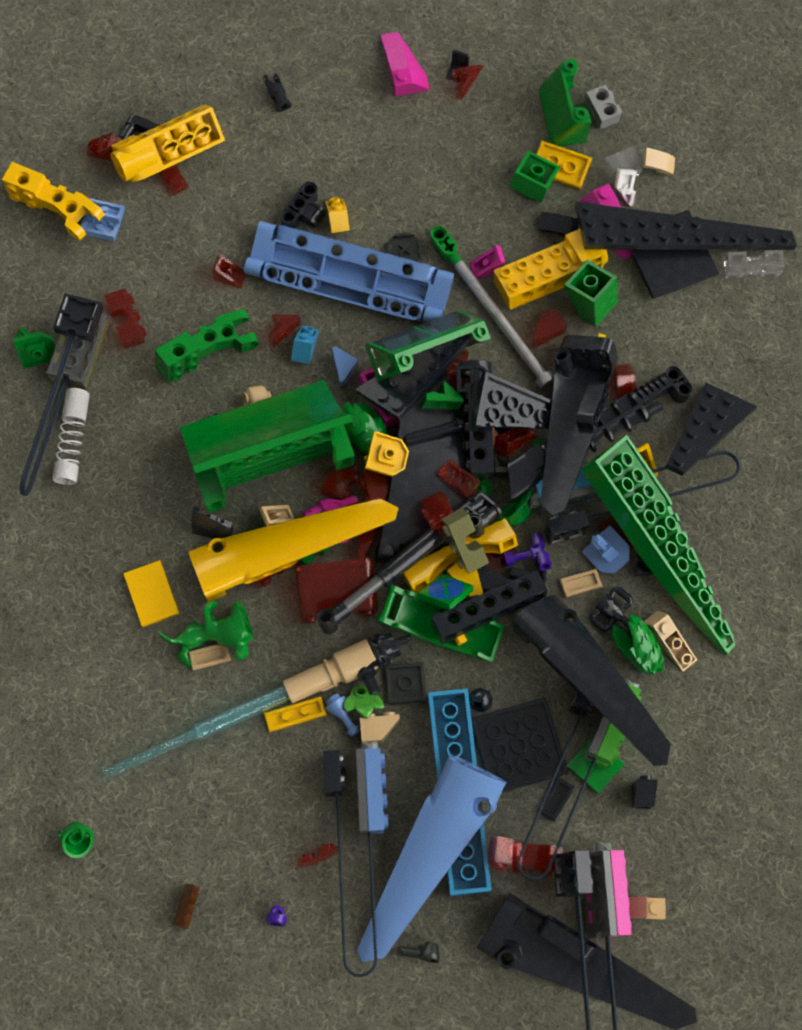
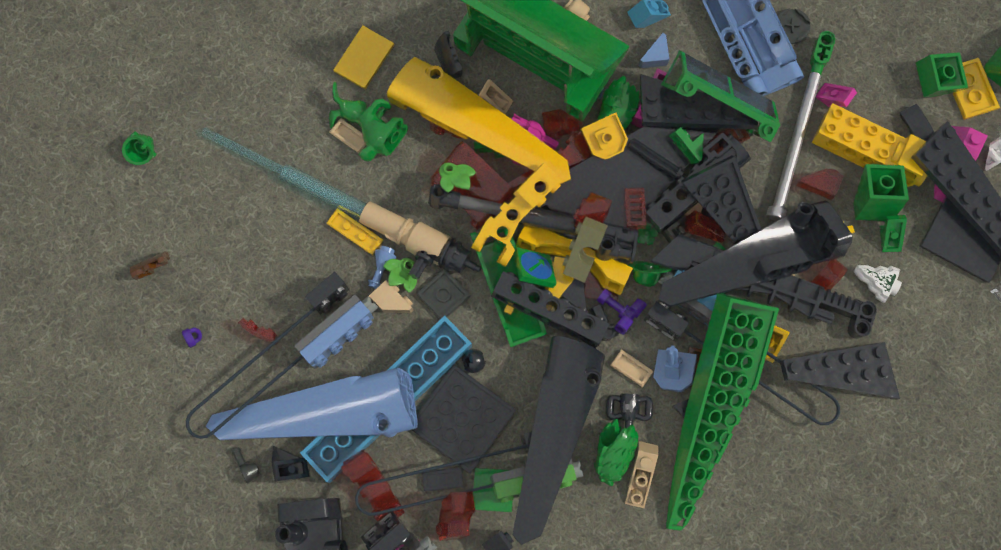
camera: 55 degrees right, 5 degrees up
none -> black slope [271,446,310,483]
none -> clear red brick [436,491,475,541]
none -> bright green plate [439,163,476,193]
none -> yellow brick [471,163,561,267]
none -> white rock [854,265,902,303]
none -> green slope [879,215,907,252]

